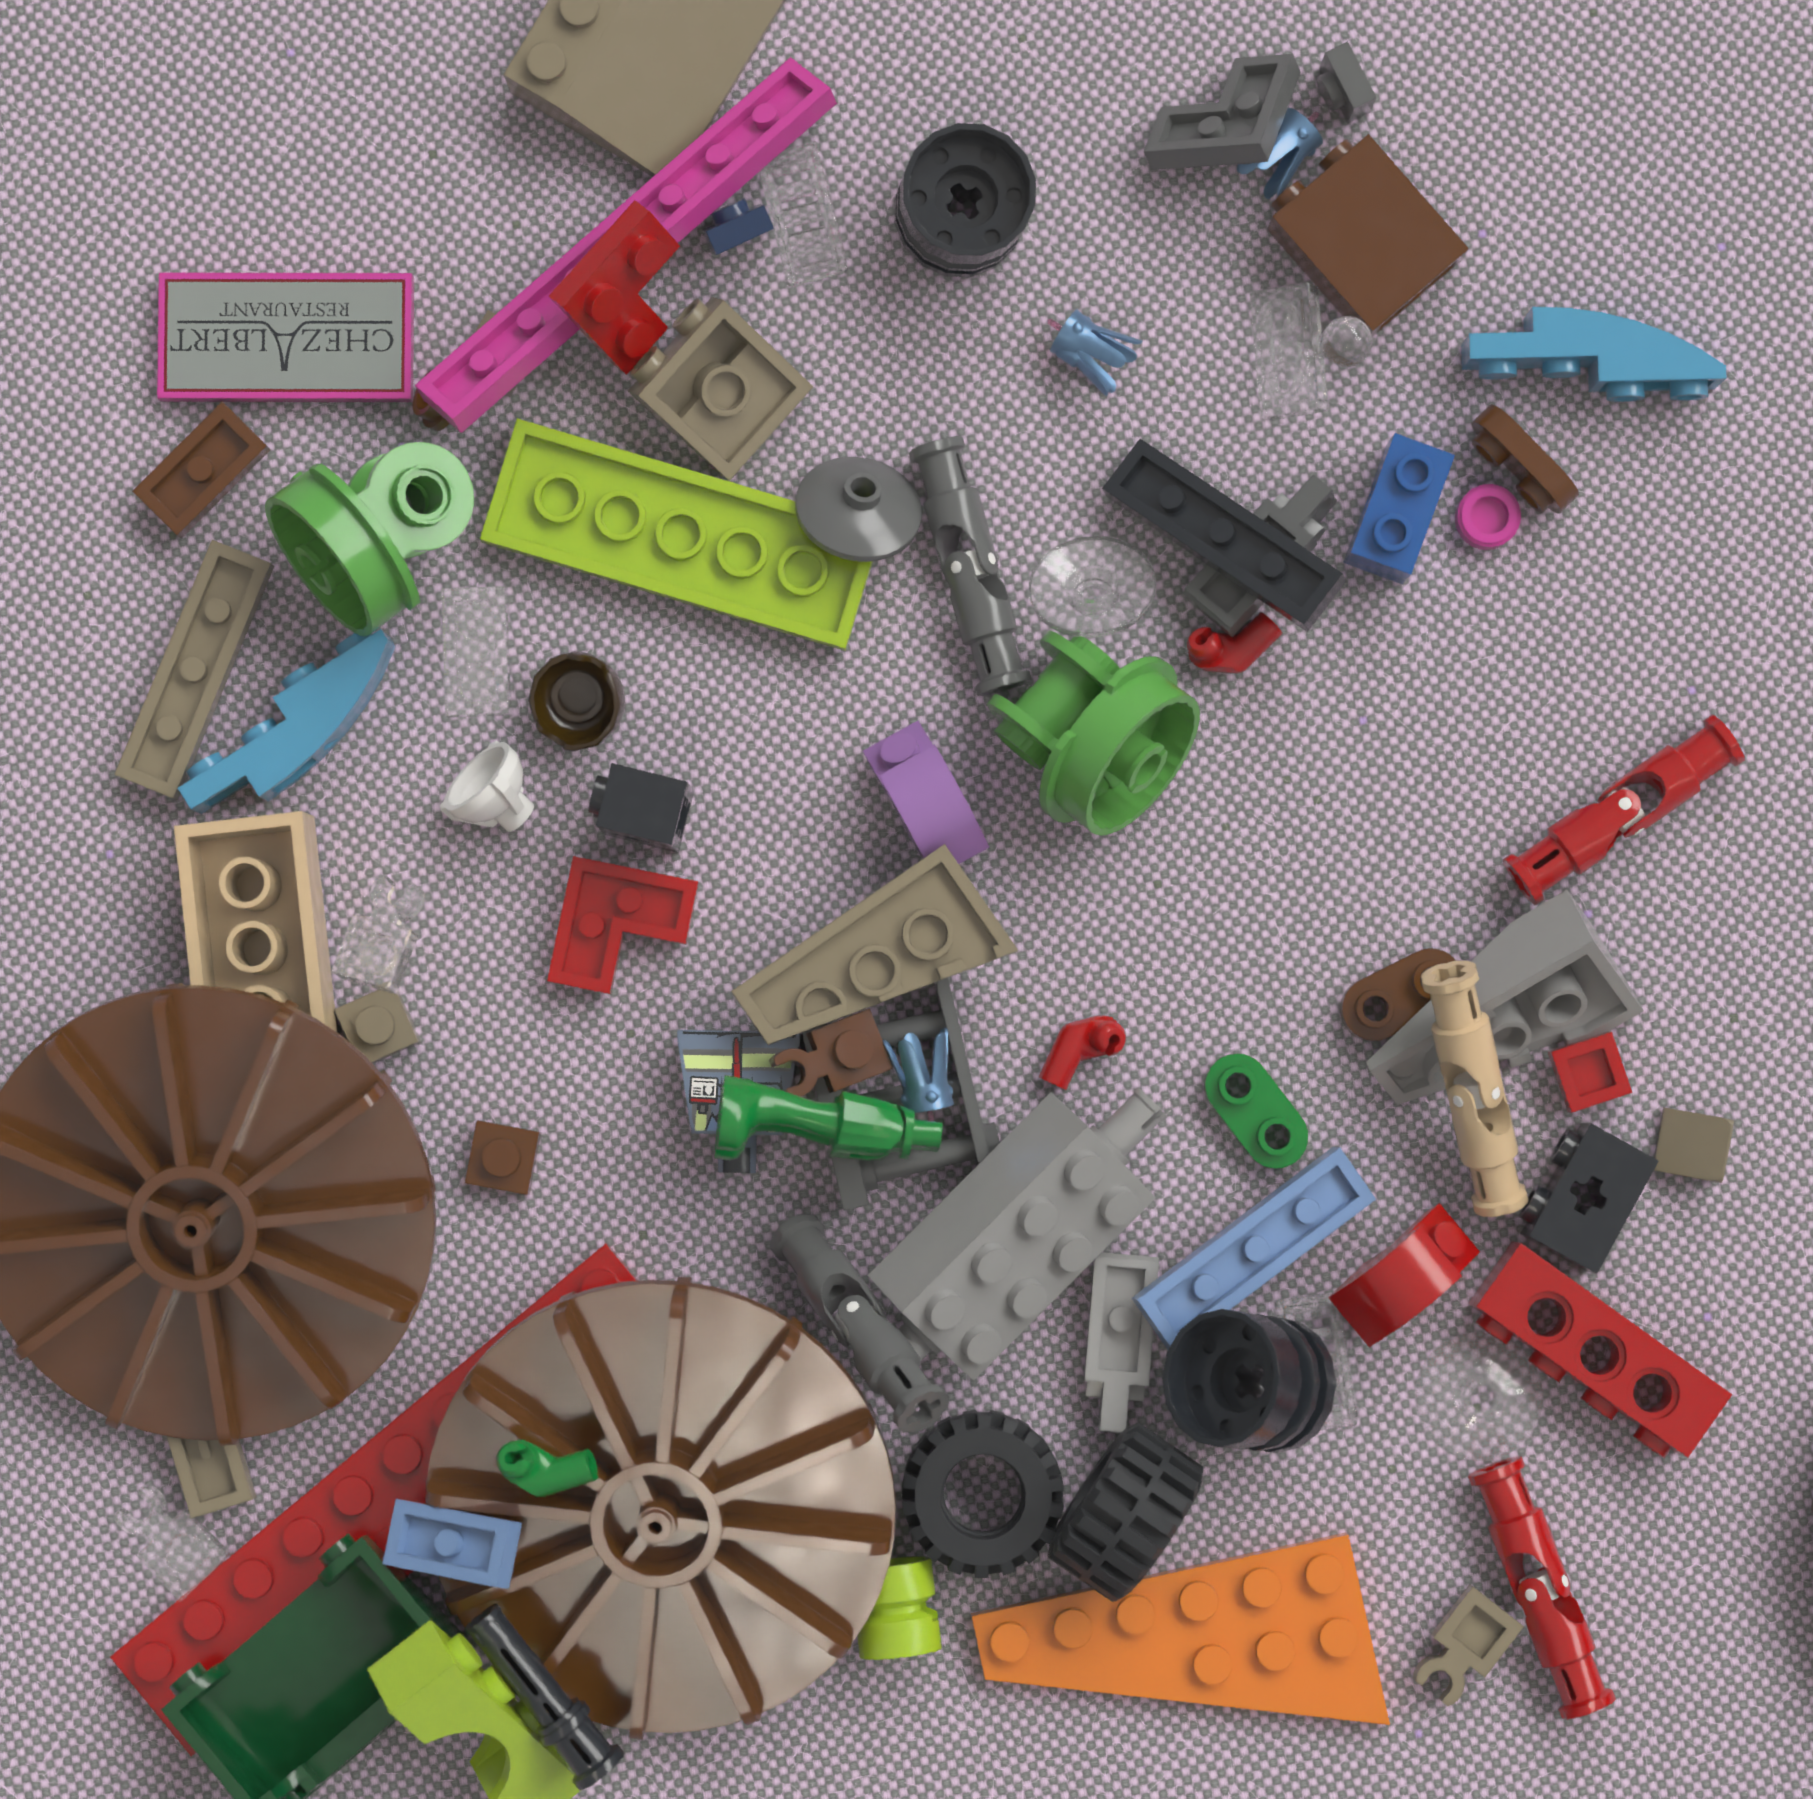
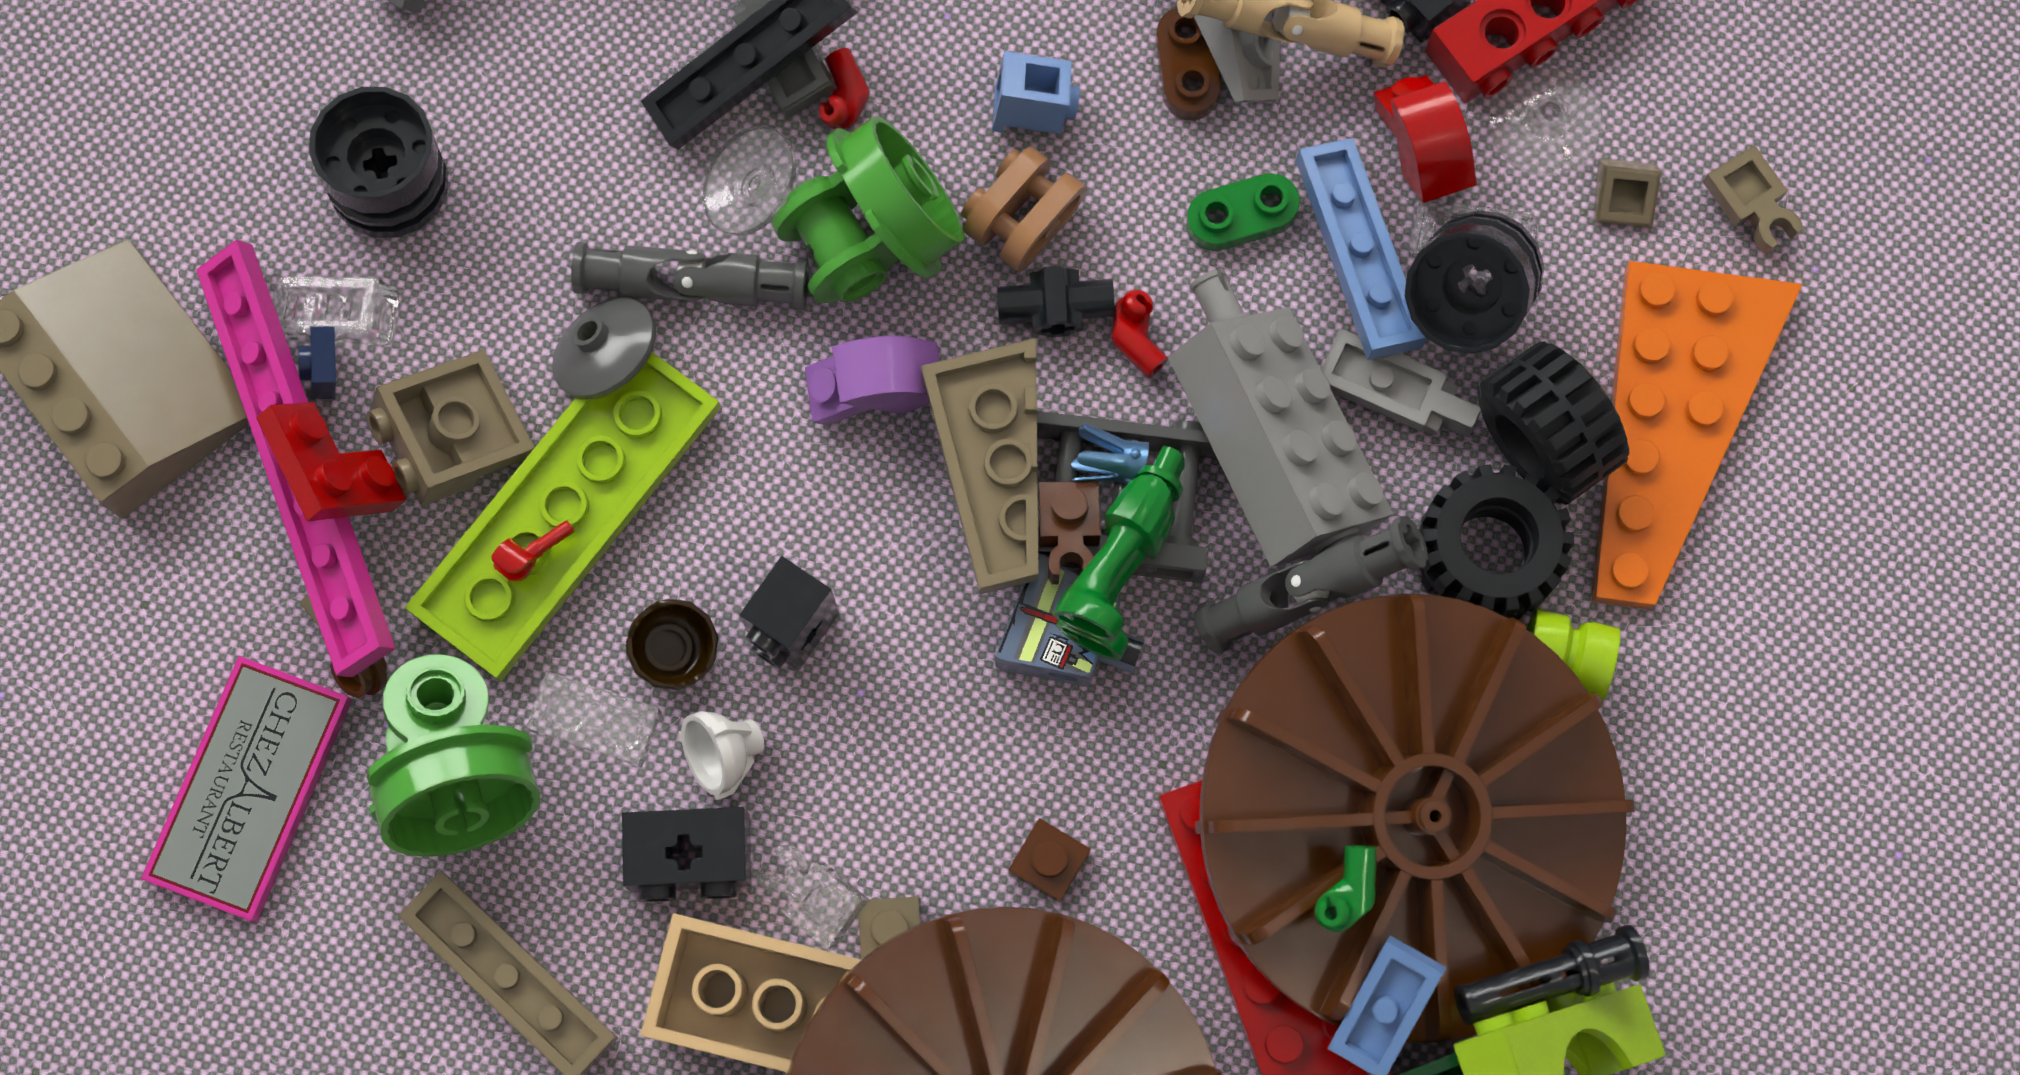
camera: 70 degrees left, 10 degrees down
reddish brown plate [132,402,271,539] -> none
dark azure slope [178,629,396,814] -> none
red plate [547,856,699,994] -> none
flat silver piece [1047,309,1143,396] -> none
red piece [1468,1456,1616,1720] -> none
none -> red hand [491,520,575,582]
none -> black brick [622,807,752,902]
none -> medium nougat brick [961,146,1087,273]
none -> medium blue brick [992,51,1080,134]
none -> black axle [997,266,1115,338]
none -> dark tan slope [1594,158,1662,228]

